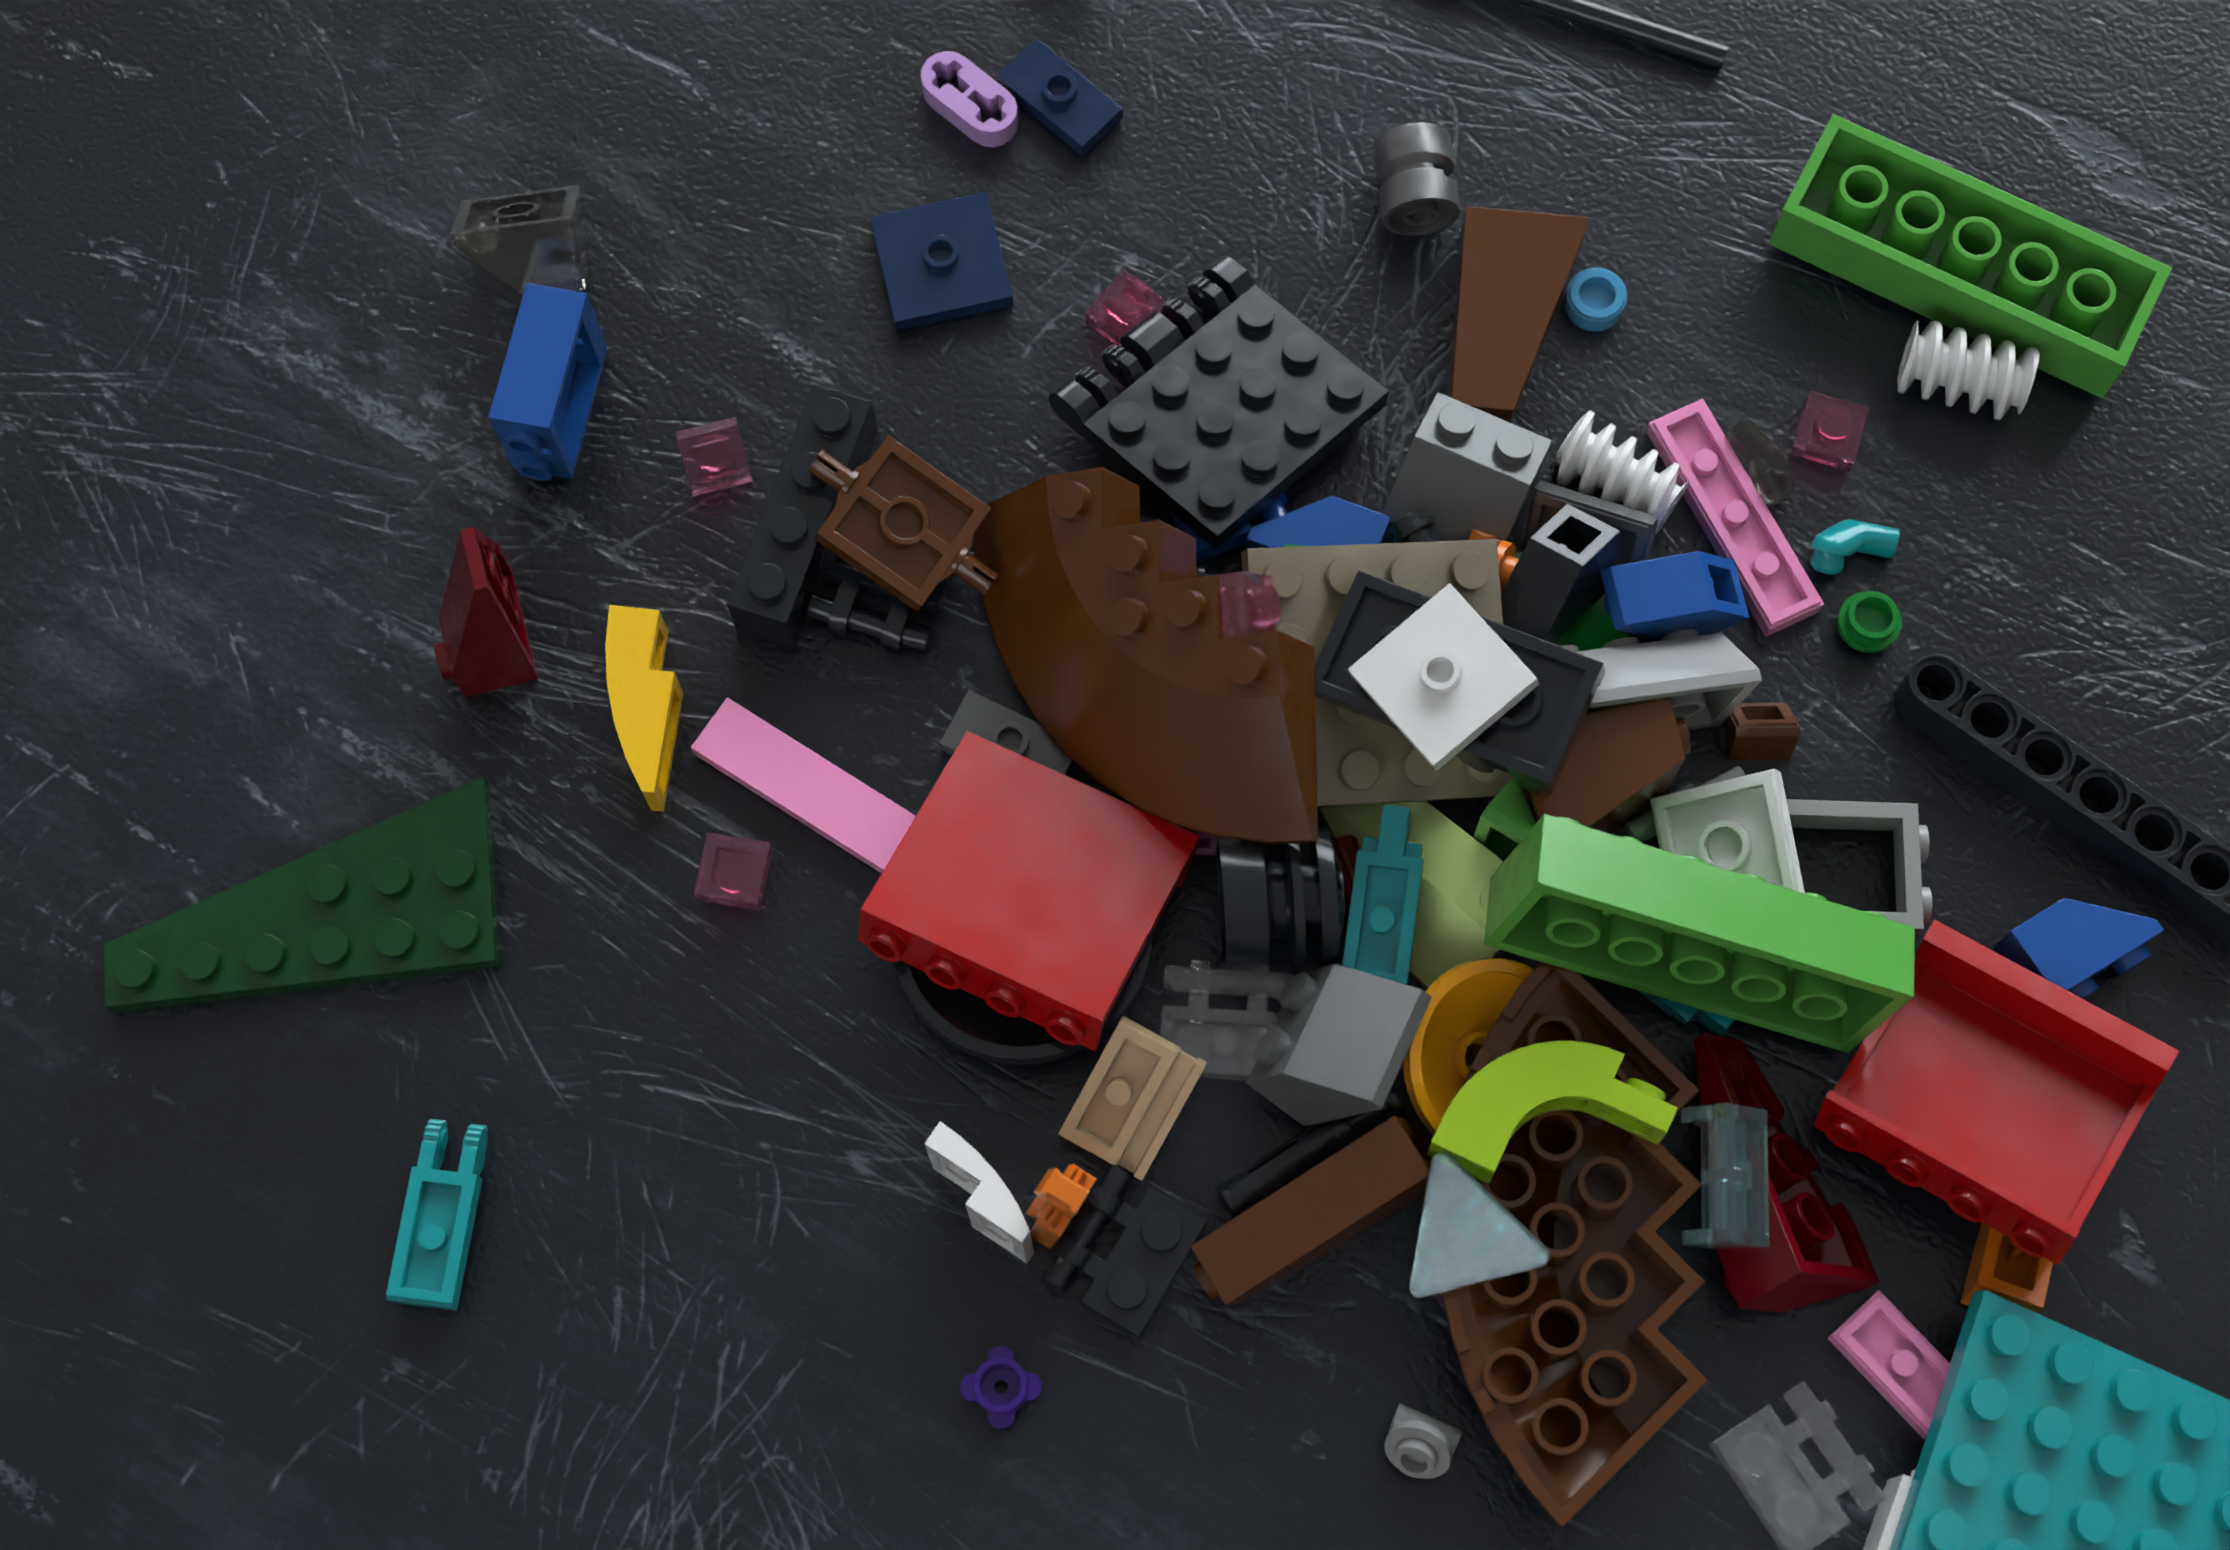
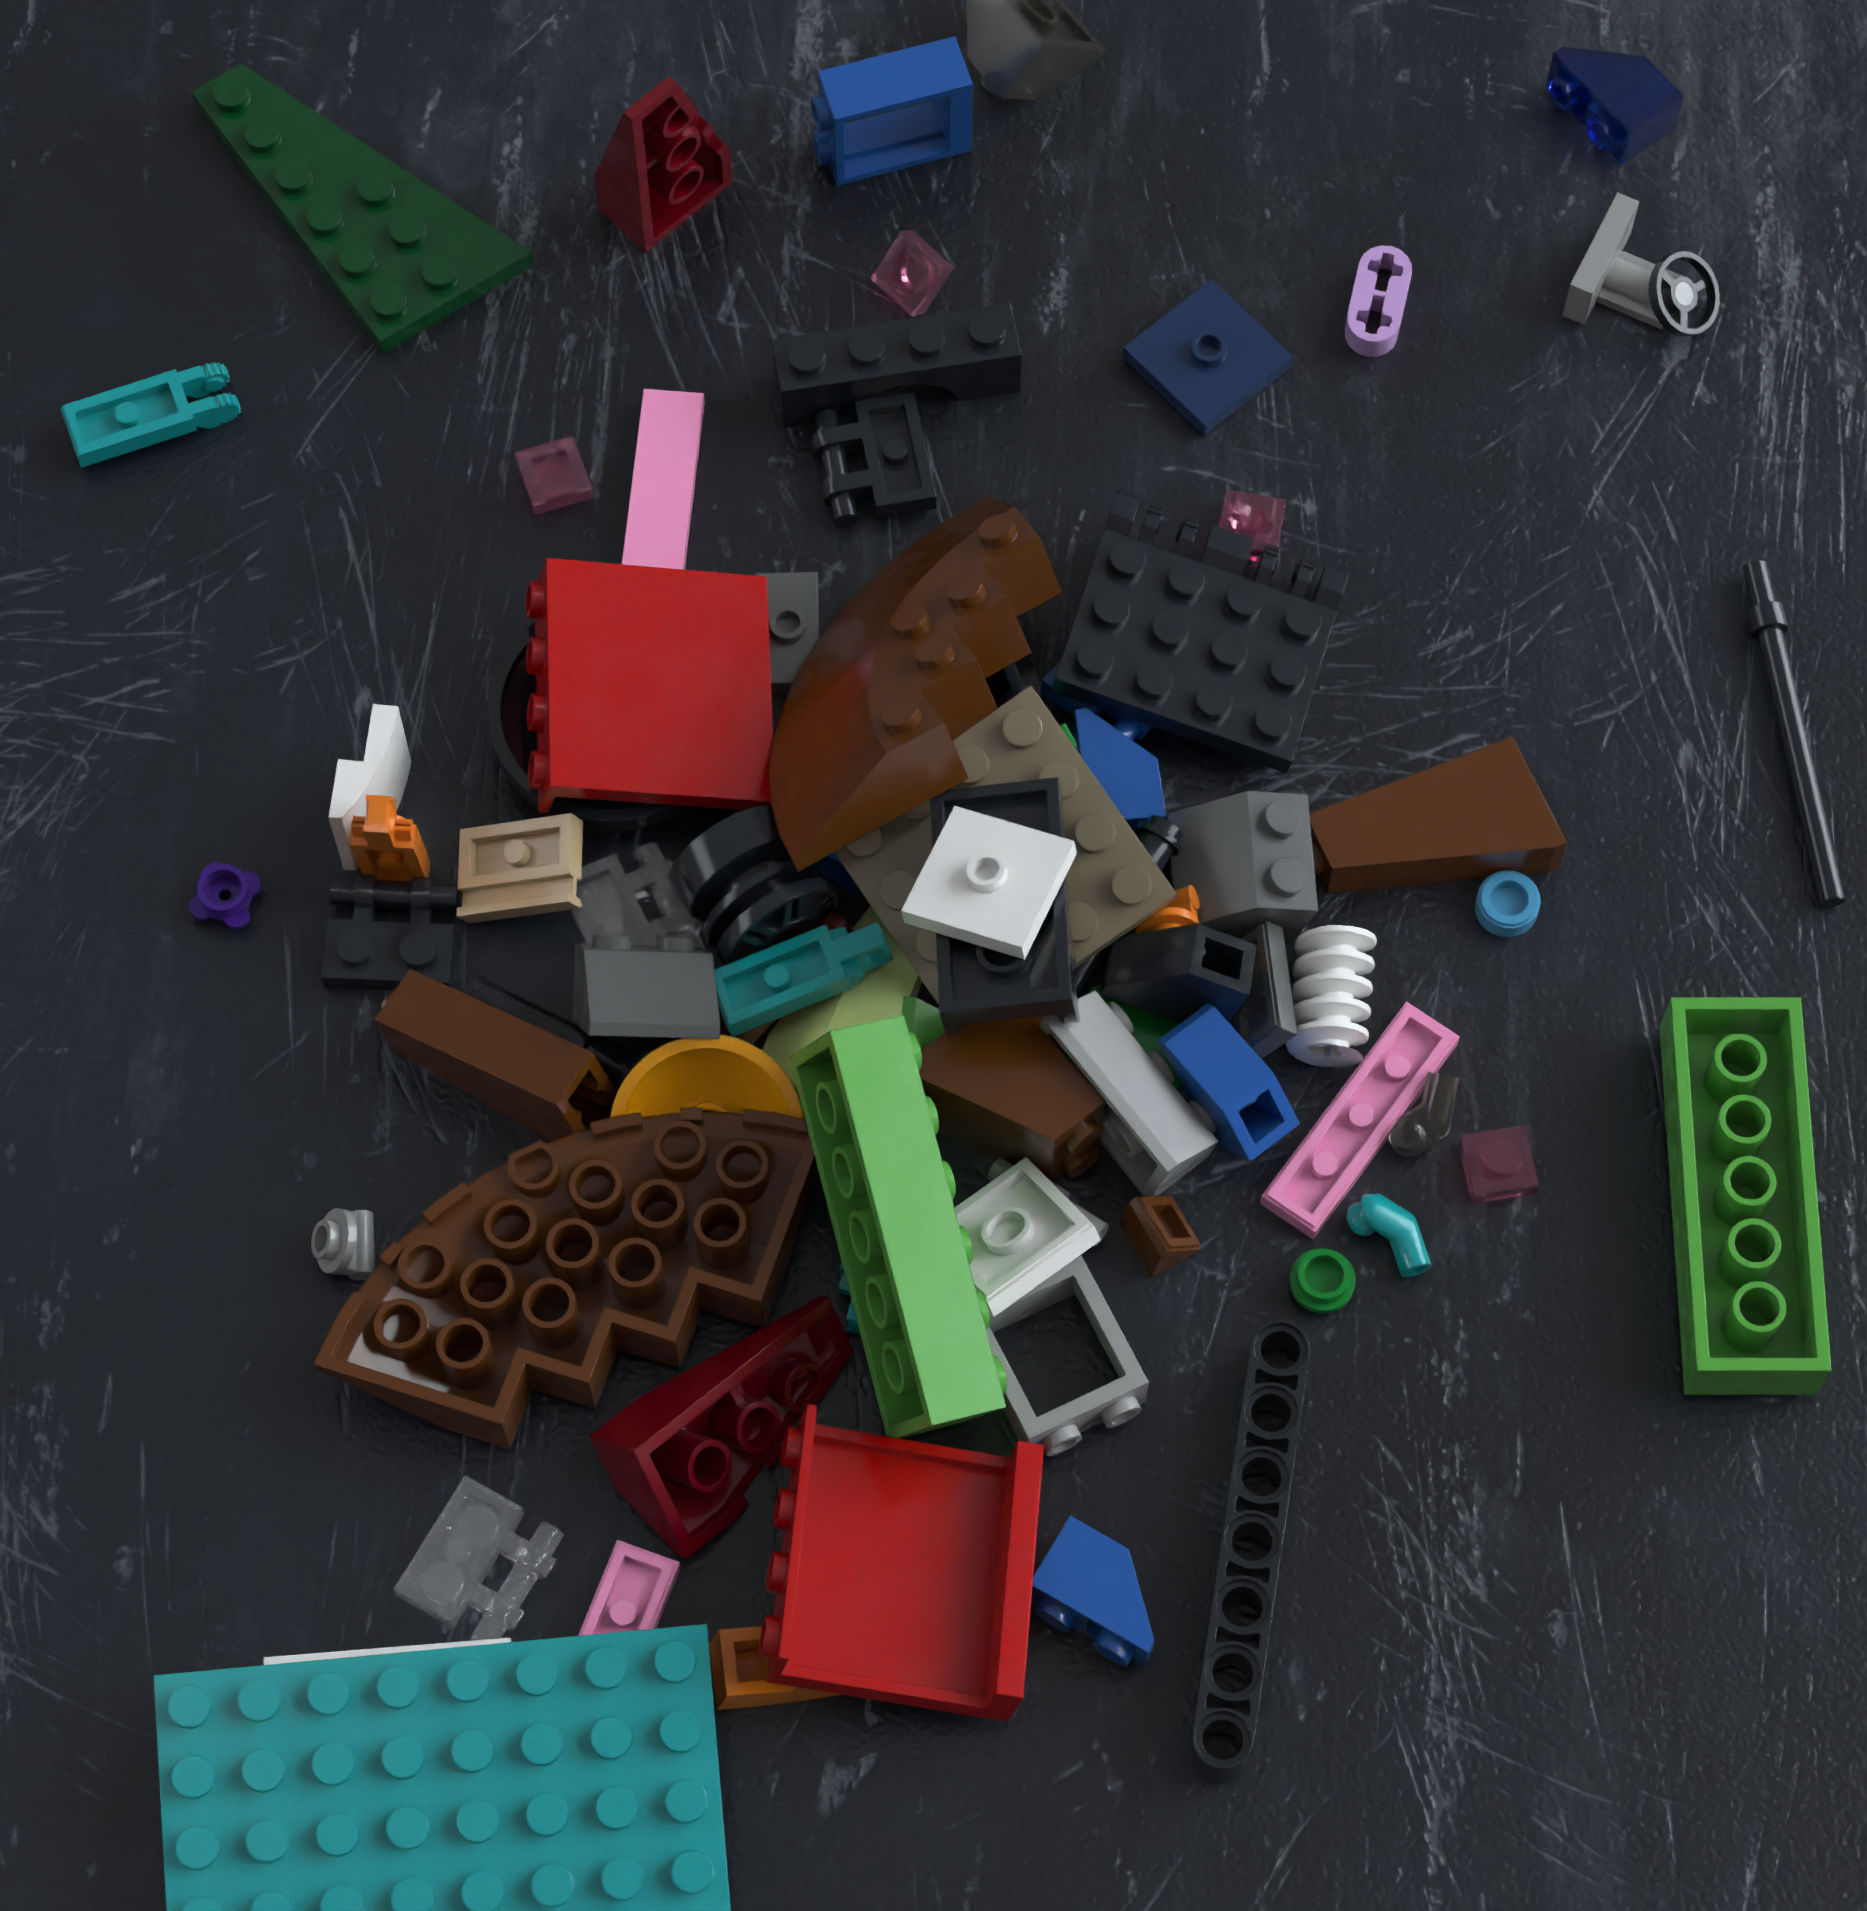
camera: 60 degrees right, 5 degrees down
yellow slope [605,605,683,812] -> none
reddish brown plate [808,435,999,612] -> none
dark blue plate [996,38,1123,157] -> none
clear pink plate [1219,571,1281,638] -> none
flat silver wheel [1373,122,1460,236] -> none
clear light blue piece [1409,1152,1551,1298] -> none
lime arch [1427,1041,1678,1184] -> none
clear light blue hinge [1681,1103,1769,1249] -> none
white piece [1897,320,2040,420] -> none

